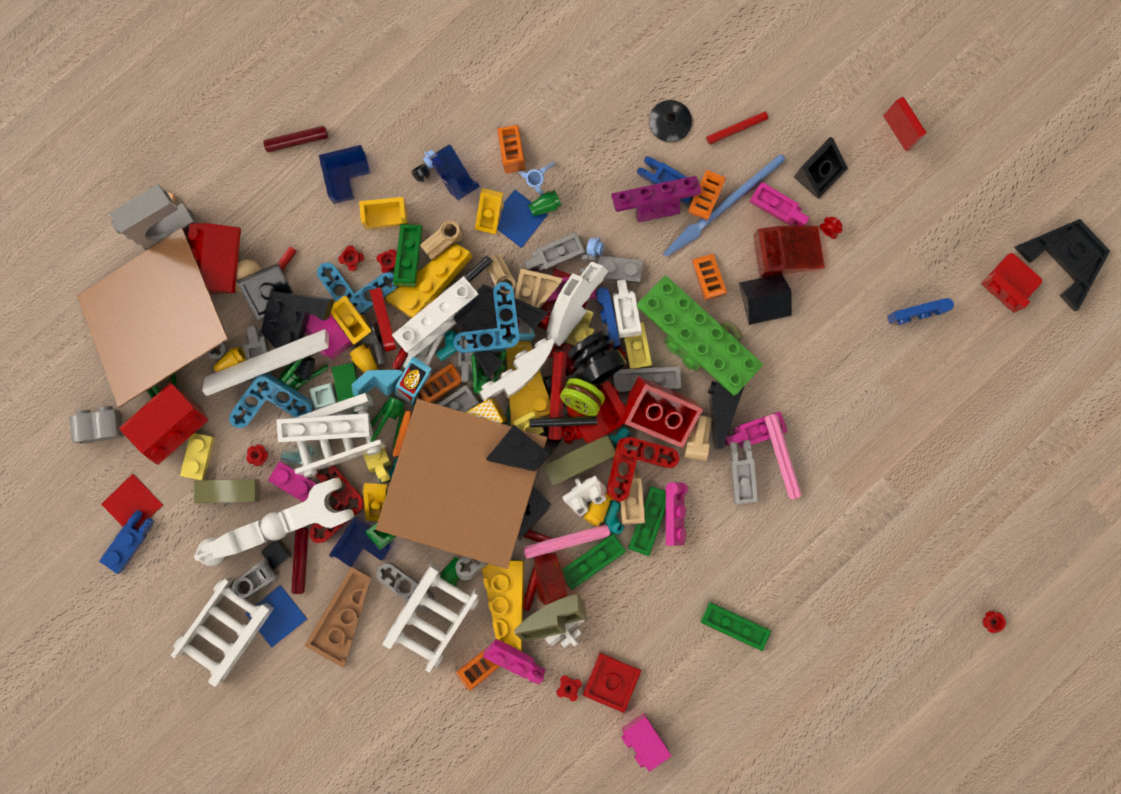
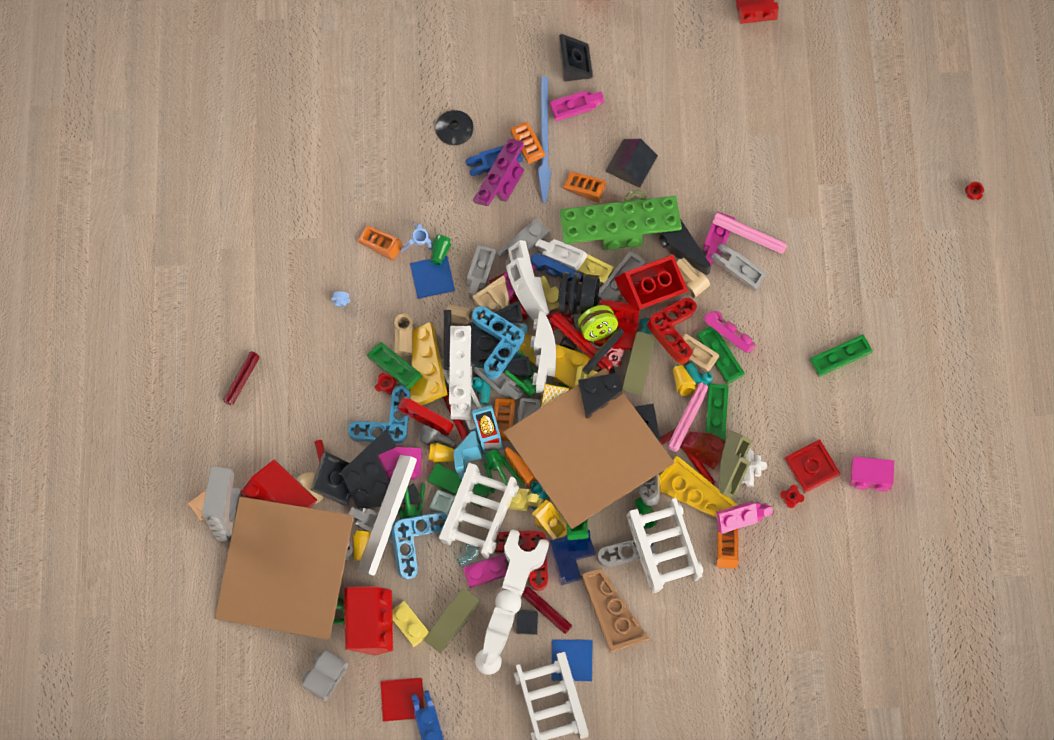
camera: 45 degrees left, 15 degrees down
light grey piece [233,559,279,598] -> none
red plate [246,444,268,466] -> none
white plate [276,413,371,442] -> none
clear blue panel [318,145,371,204] -> none
yellow slope [331,295,372,345] -> none
red plate [338,245,365,271] -> none
yellow panel [359,197,409,229] -> none
black hinge [411,163,430,182] -> none
clear blue panel [428,144,480,200] -> none
yellow slope [475,188,504,235] -> none
white hips [563,475,607,516] -> none
light blue plate [587,237,604,257] -> none
red bar [706,111,768,145] -> none
clear red slope [753,226,825,278] -> none
red plate [819,217,843,239] -> none
blue hinge [887,298,954,325] -> none

